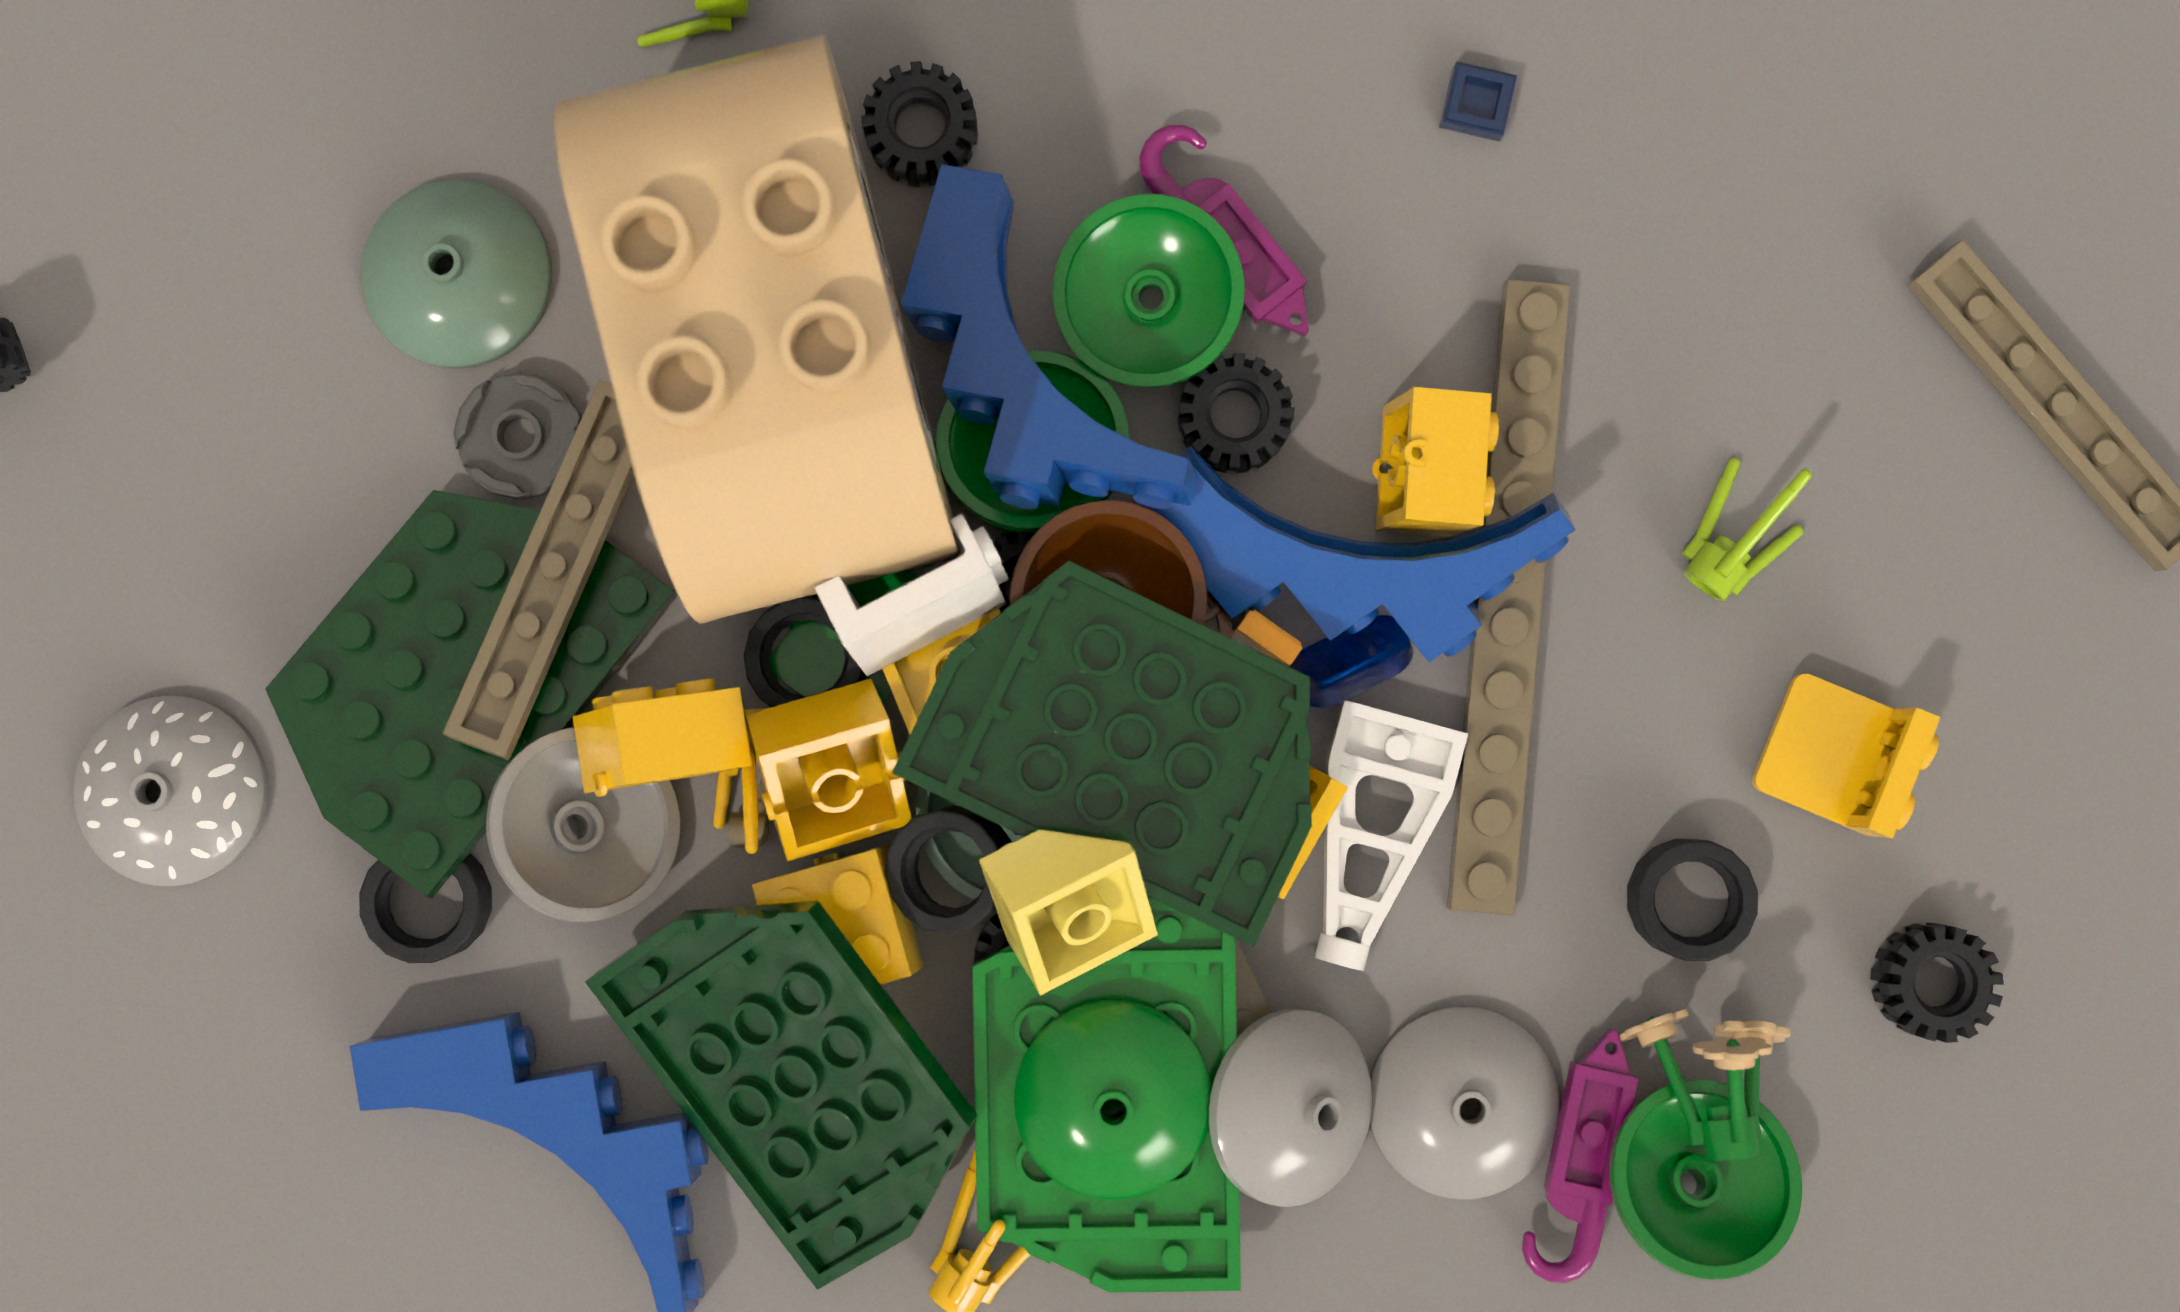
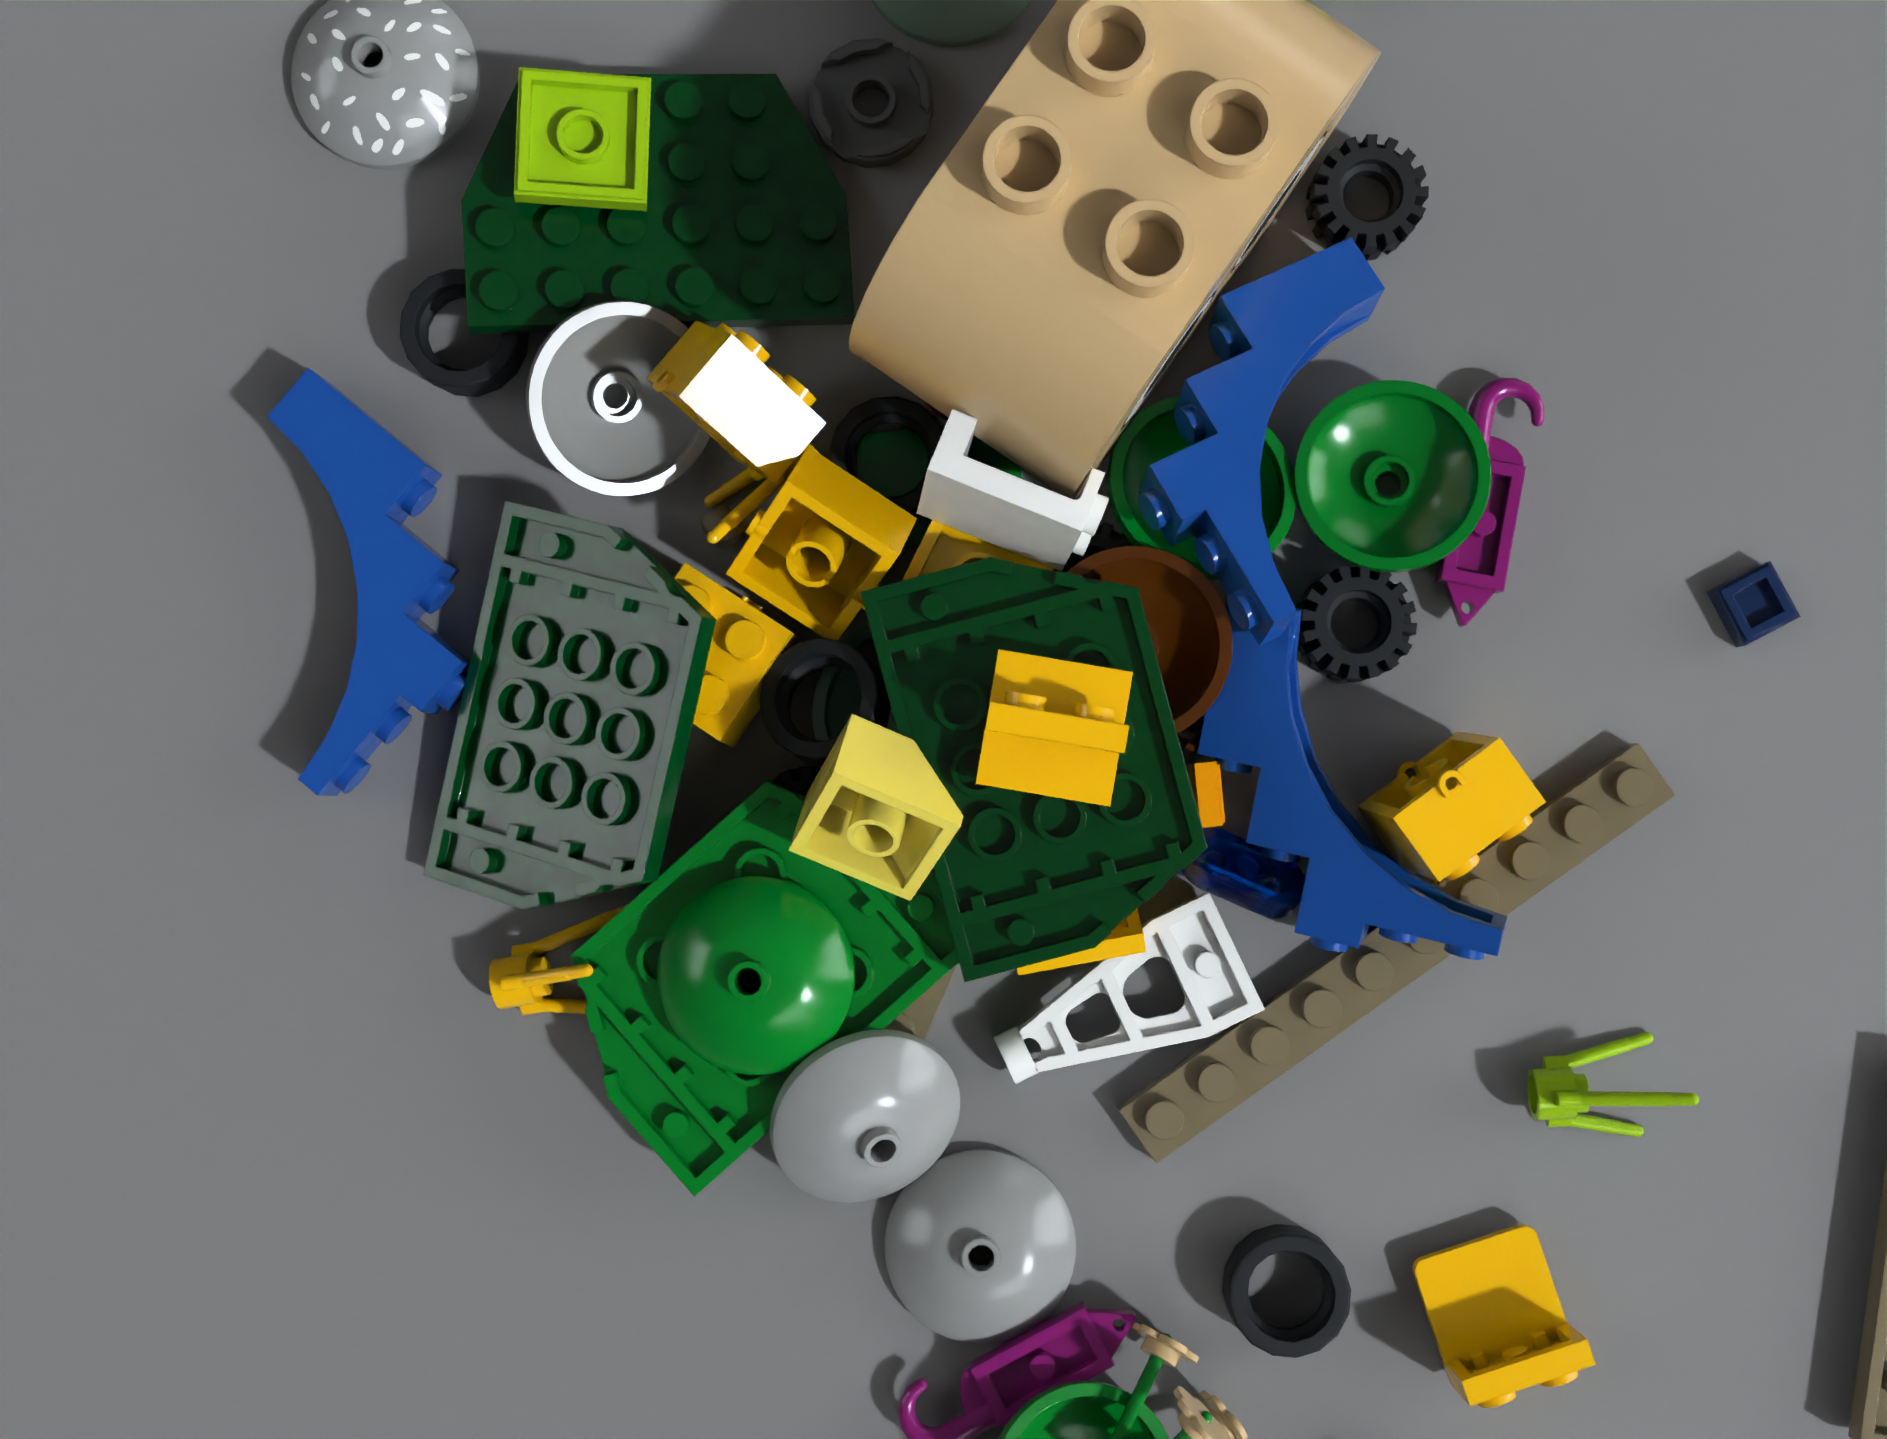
camera: 55 degrees right, 0 degrees up
dark tan plate [443,380,634,761] -> none
none -> lime plate [514,67,651,211]
none -> yellow bracket [975,649,1133,807]

